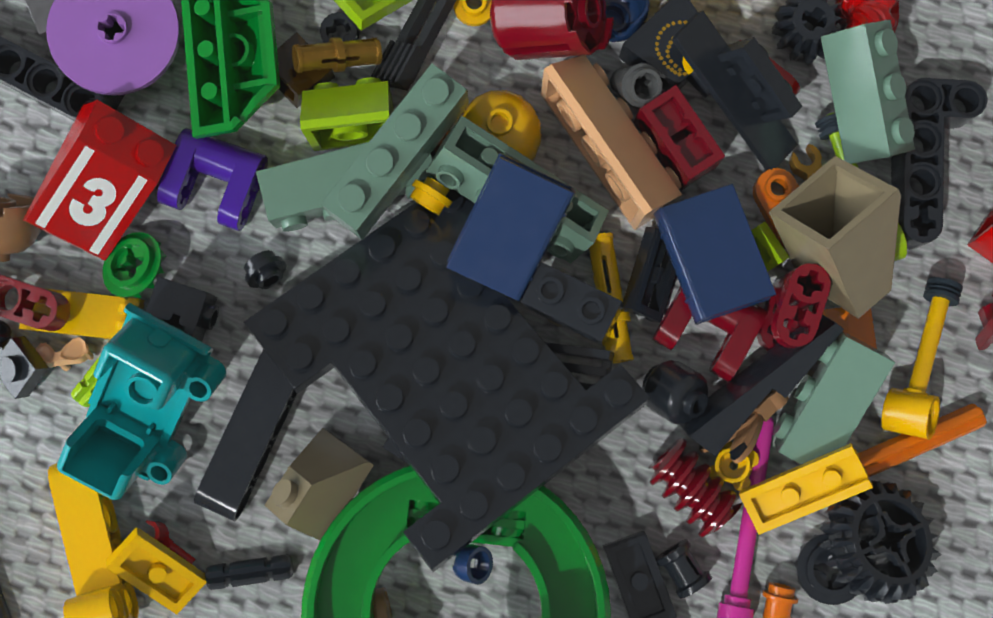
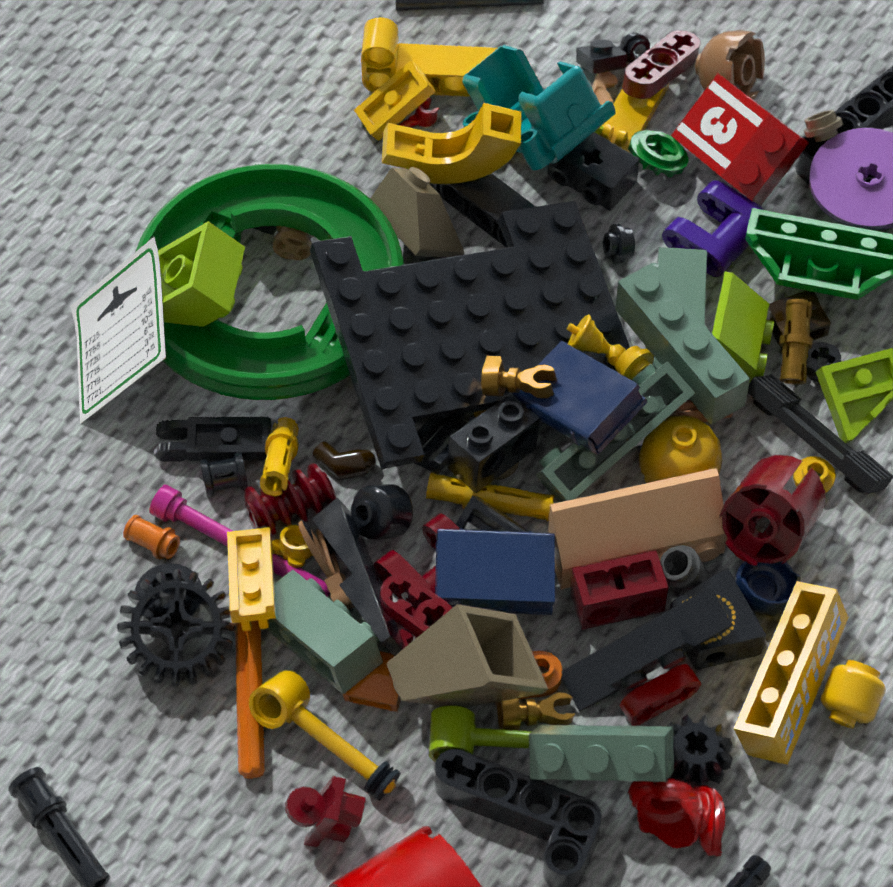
camera: 110 degrees right, 25 degrees down
black axle [205,554,294,590] -> none
dark blue hinge [452,544,493,585] -> none
none -> yellow pin [260,417,299,496]
none -> dark brown arm [312,441,376,479]
none -> yellow arch [382,103,521,184]
none -> pearl gold piece [481,356,557,399]
none -> yellow piece [566,315,626,366]
none -> dark tan plate [804,110,843,142]

